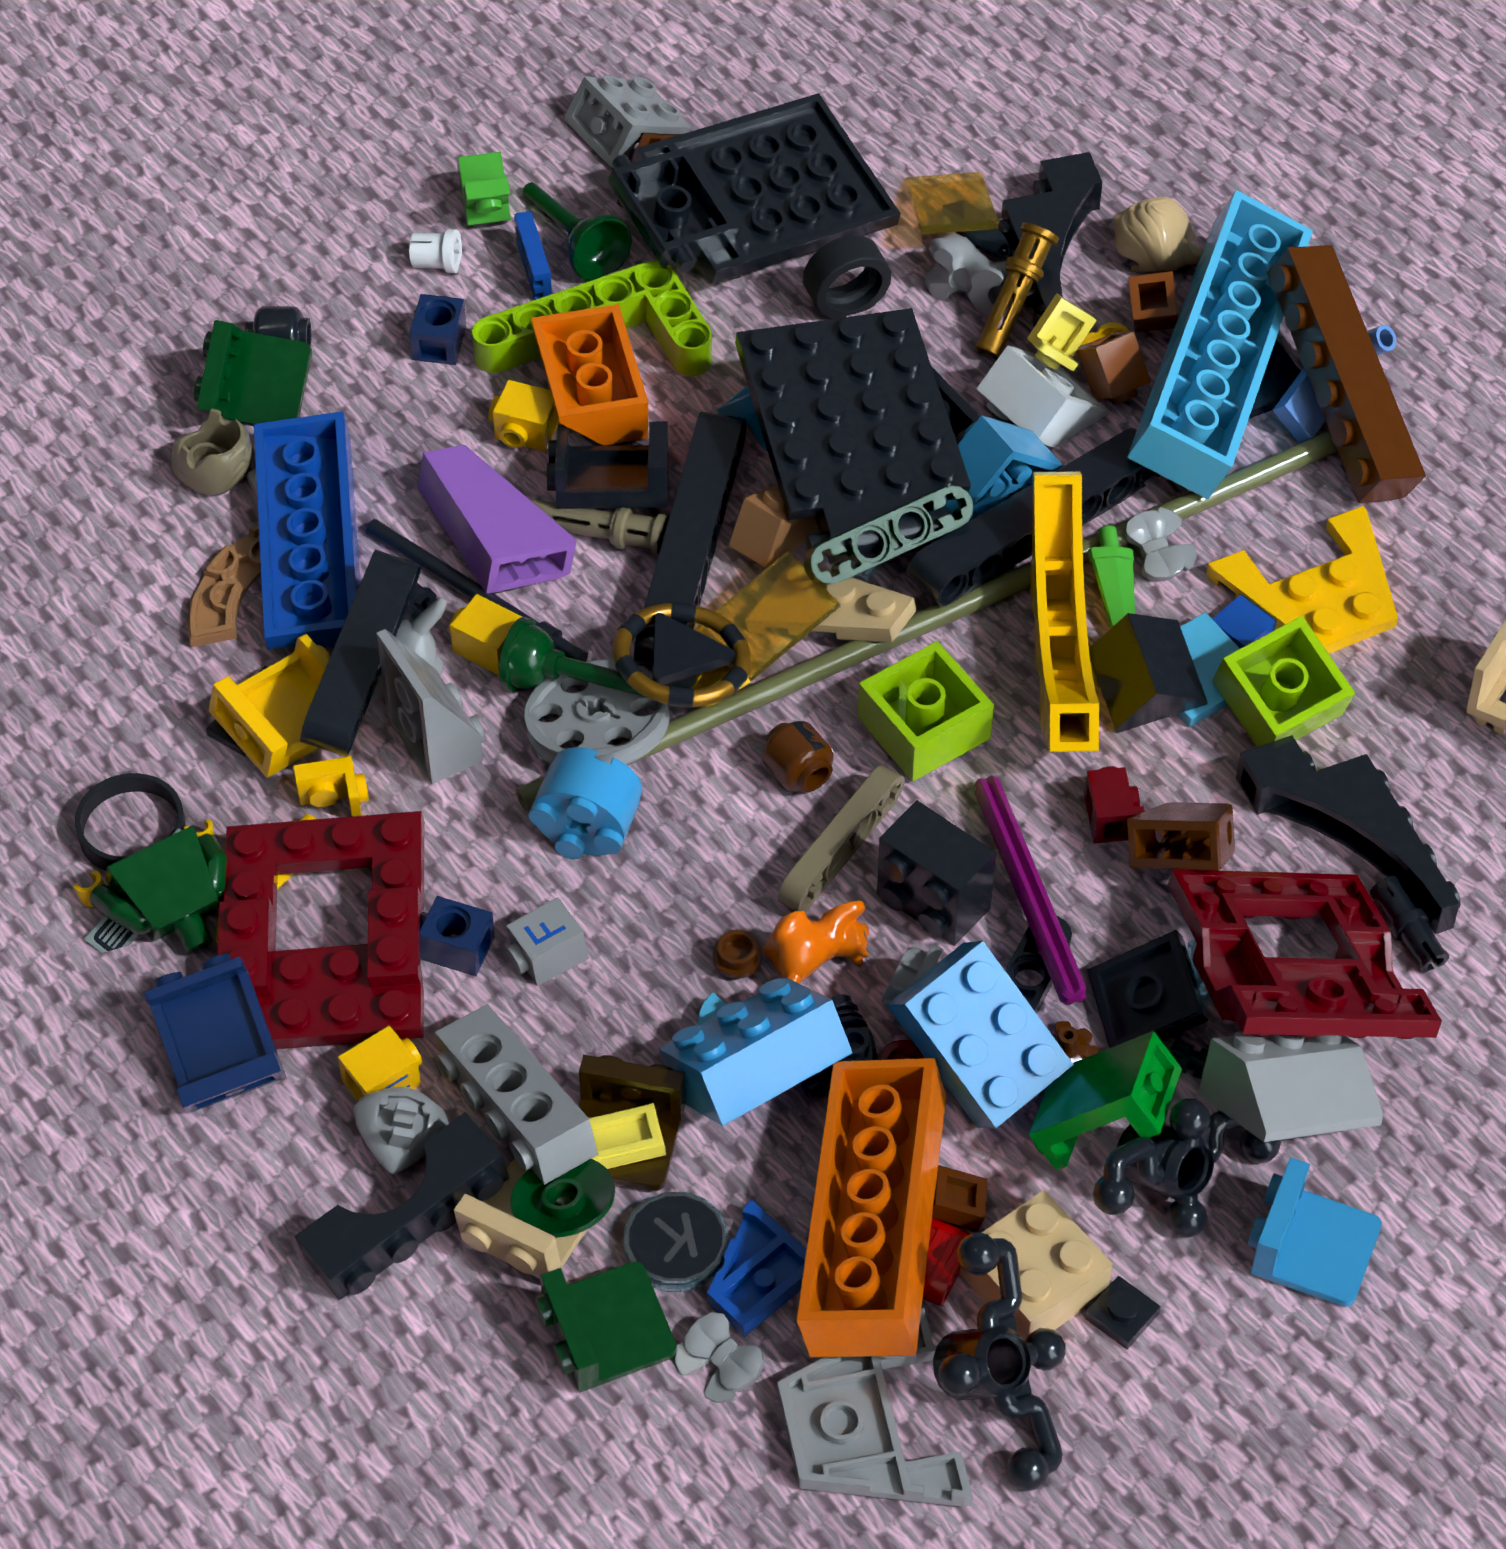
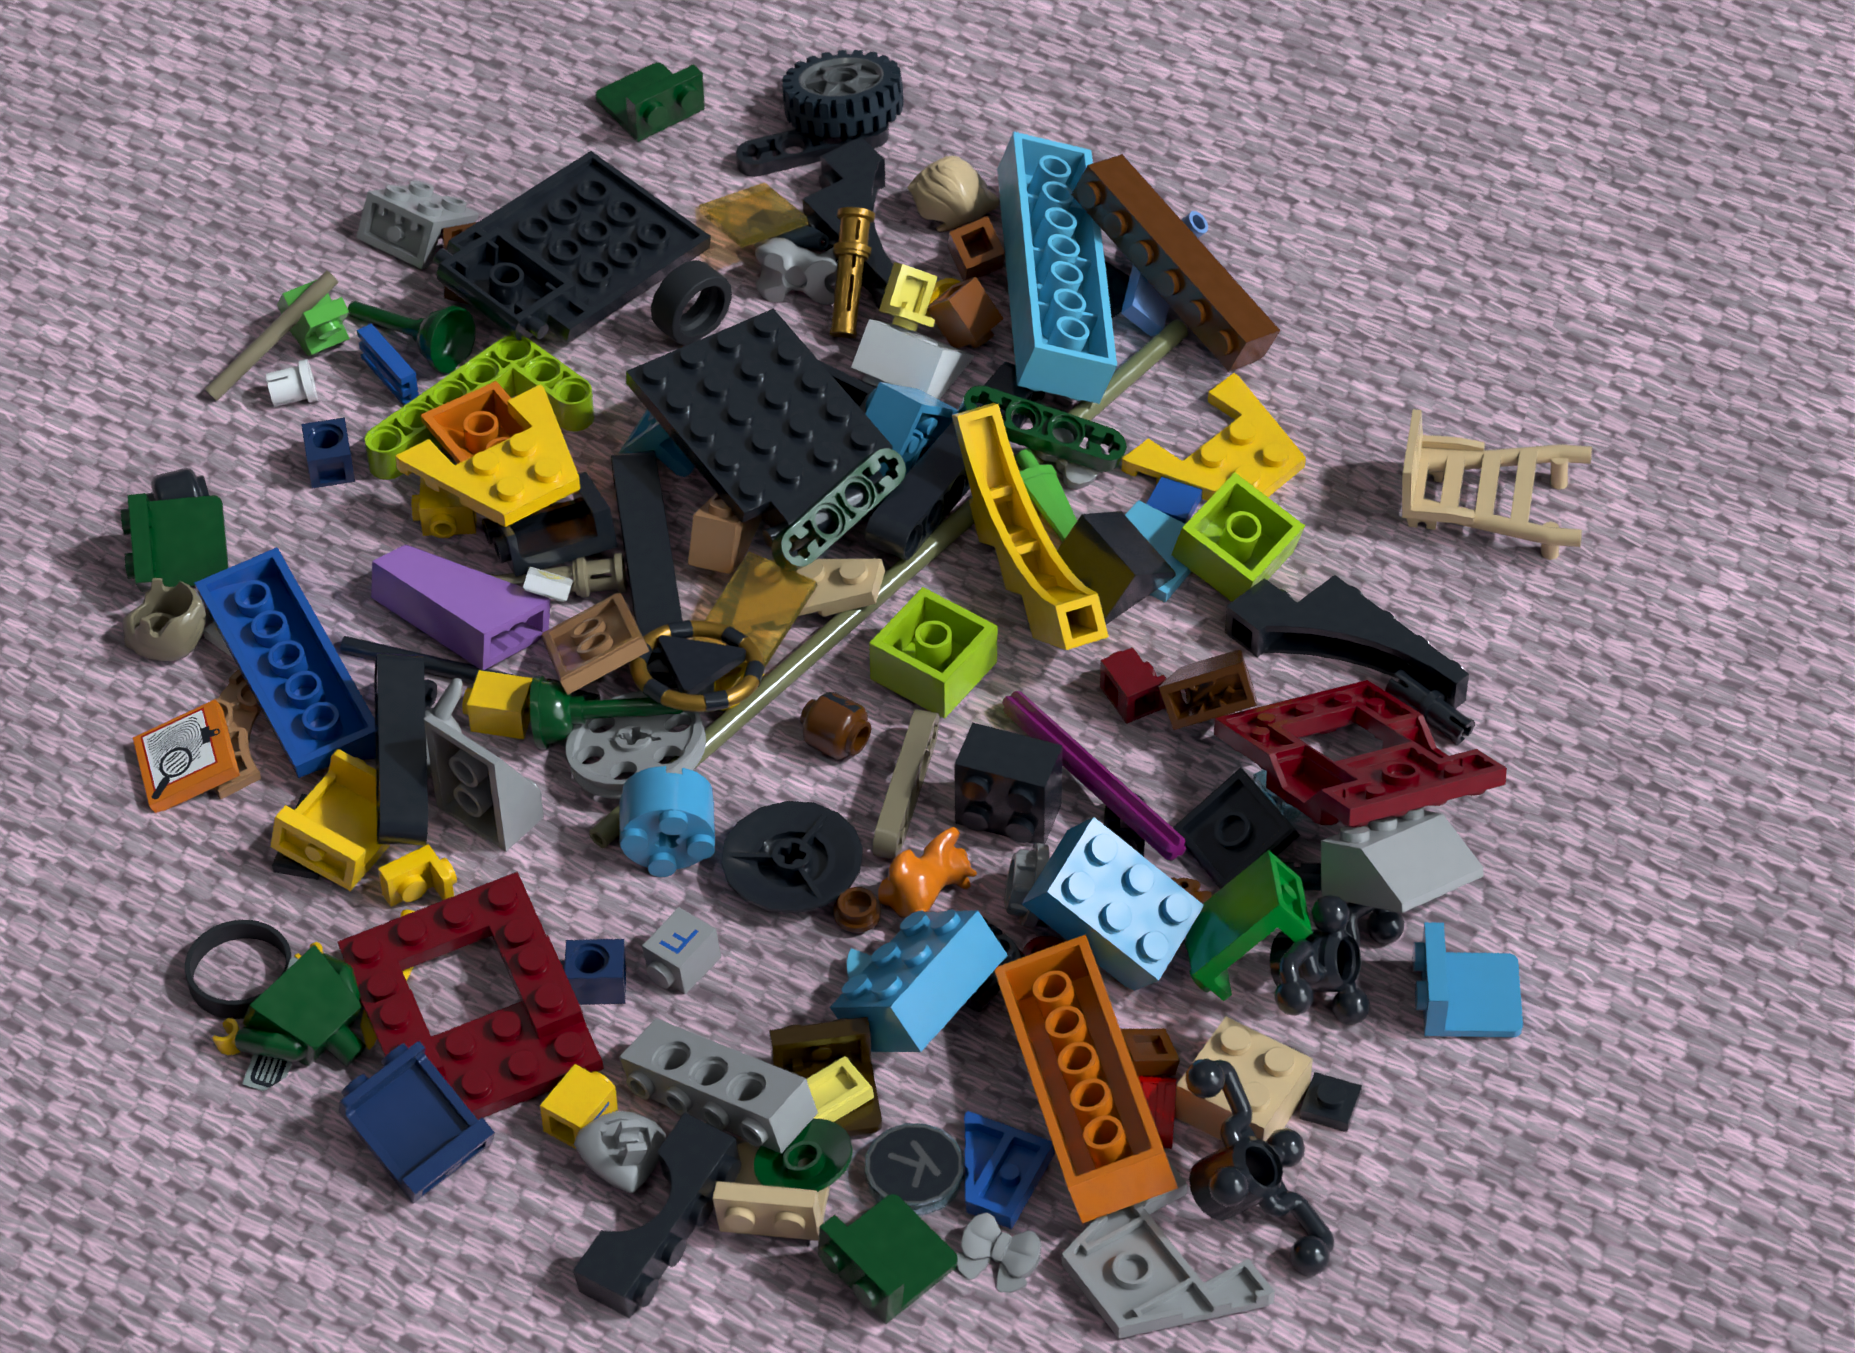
camera: 20 degrees left, 5 degrees down
none -> tile [133,699,240,813]
none -> dark tan bar [204,270,339,401]
none -> yellow wing [395,384,580,527]
none -> white tile [523,567,573,602]
none -> medium nougat tile [541,593,649,695]
none -> dark green bracket [595,62,705,142]
none -> black piece [721,801,863,913]
none -> black beam [736,121,889,177]
none -> black wheel [782,50,904,137]
none -> dark green beam [959,385,1127,472]

